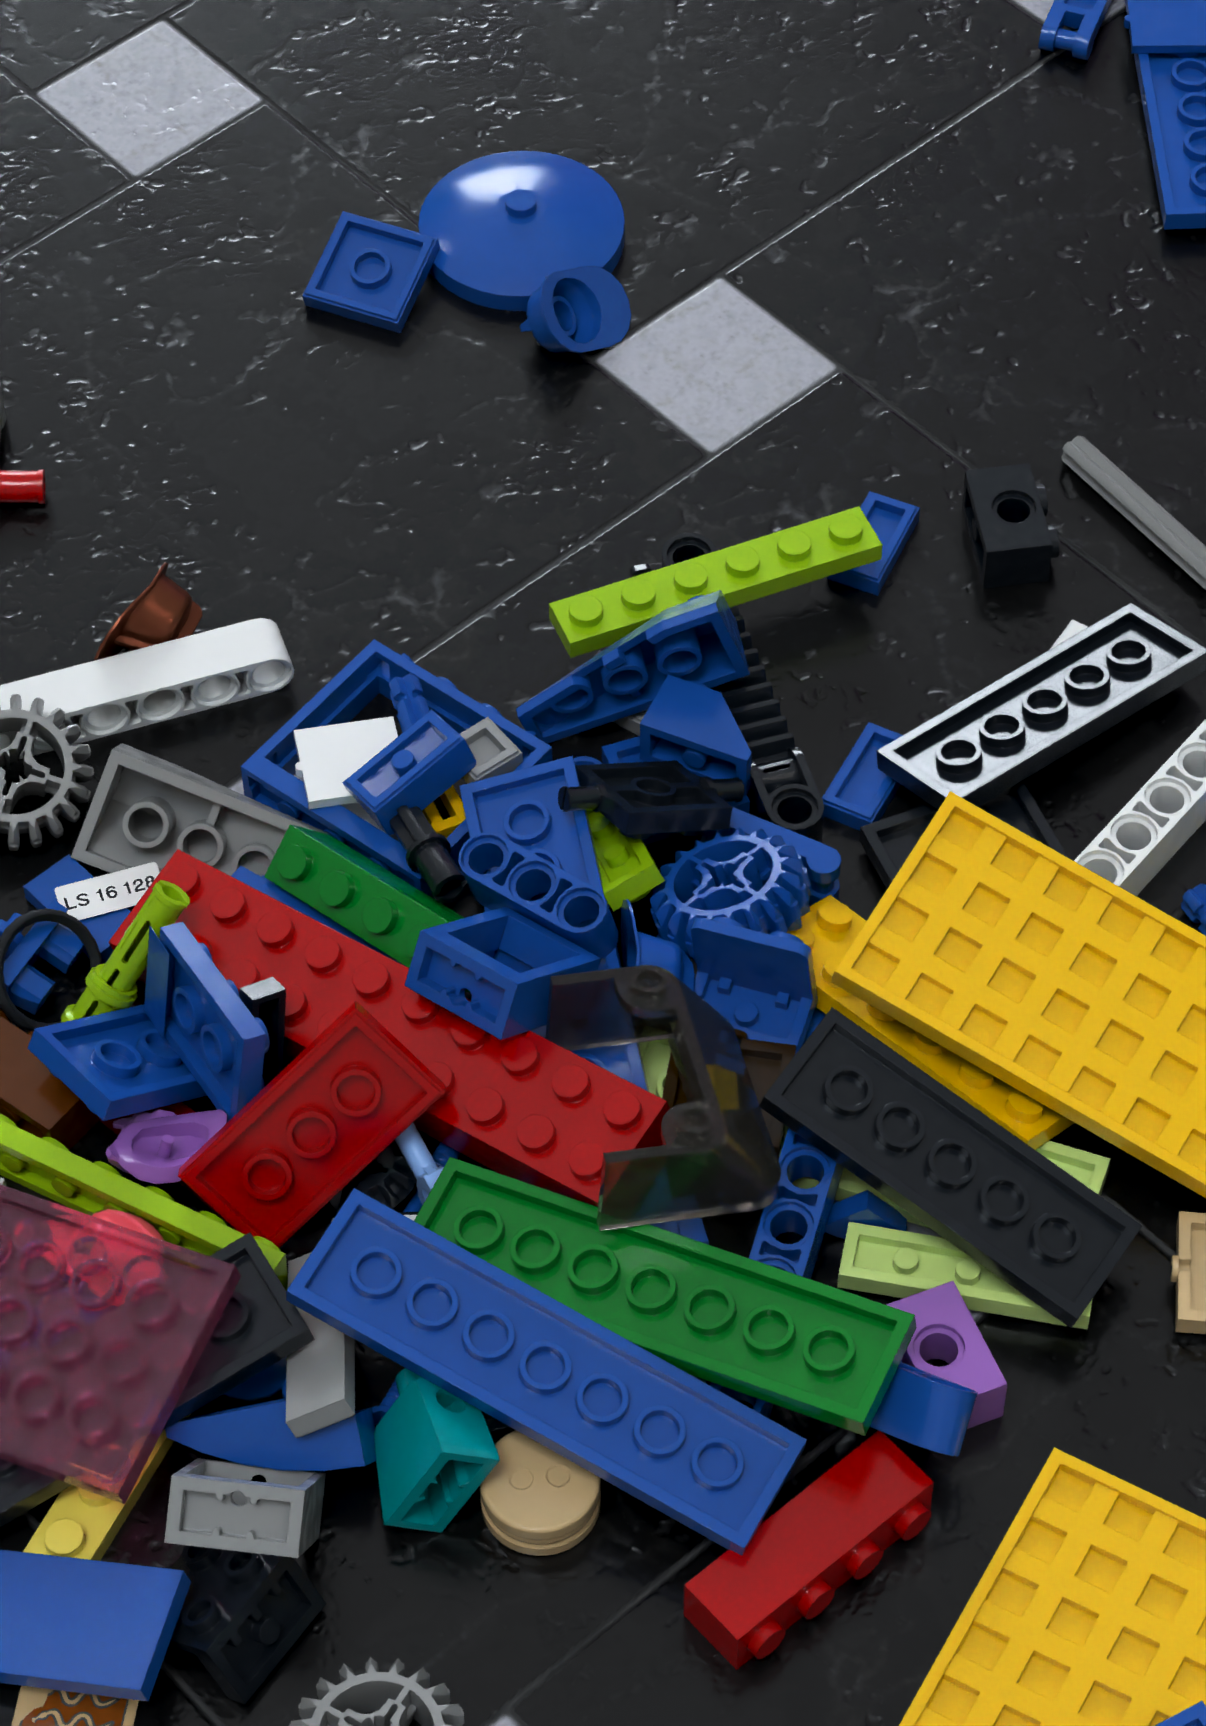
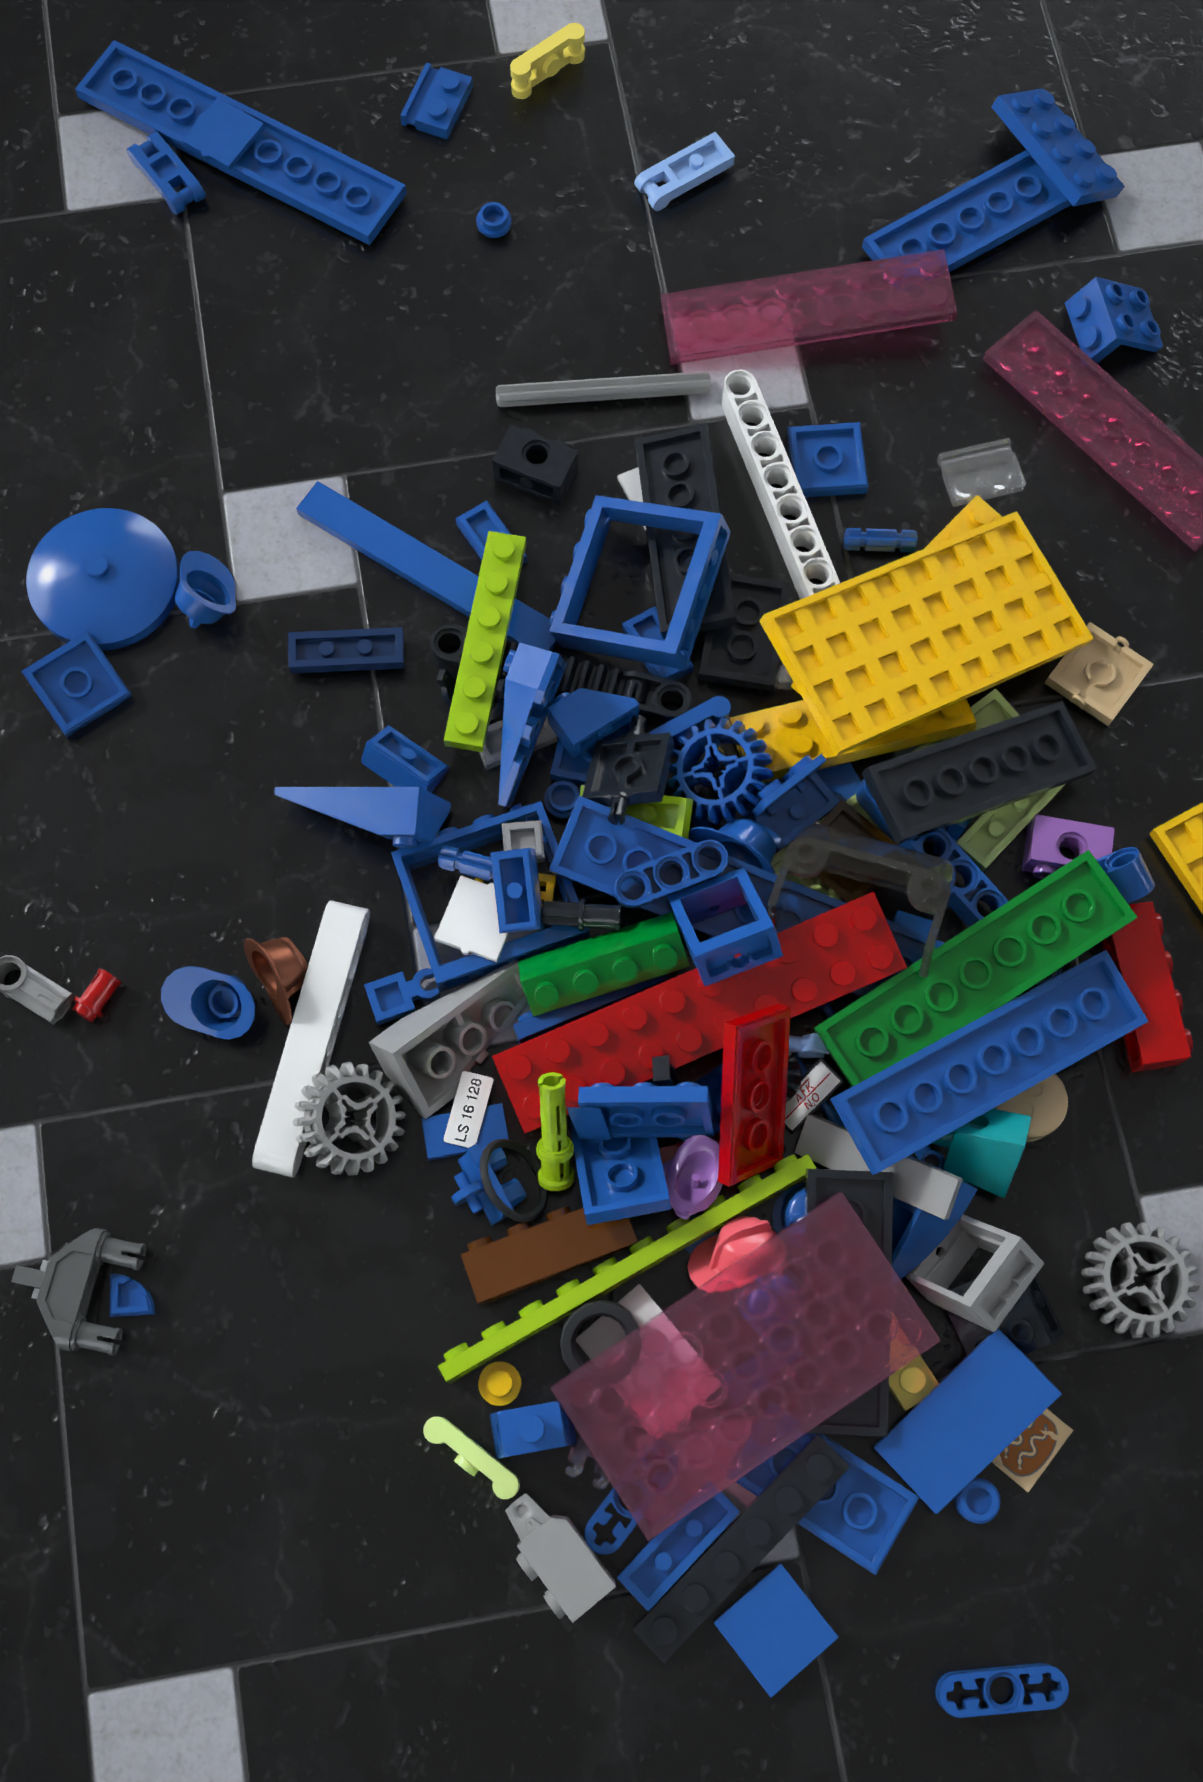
camera: 60 degrees left, 20 degrees up
none -> blue piece [161,966,255,1040]
none -> wedge [274,787,451,848]
none -> dark blue plate [288,627,405,674]
none -> blue tile [296,481,558,651]
none -> blue slope [361,725,450,793]
none -> blue plate [364,968,441,1025]
none -> blue window [549,495,731,670]

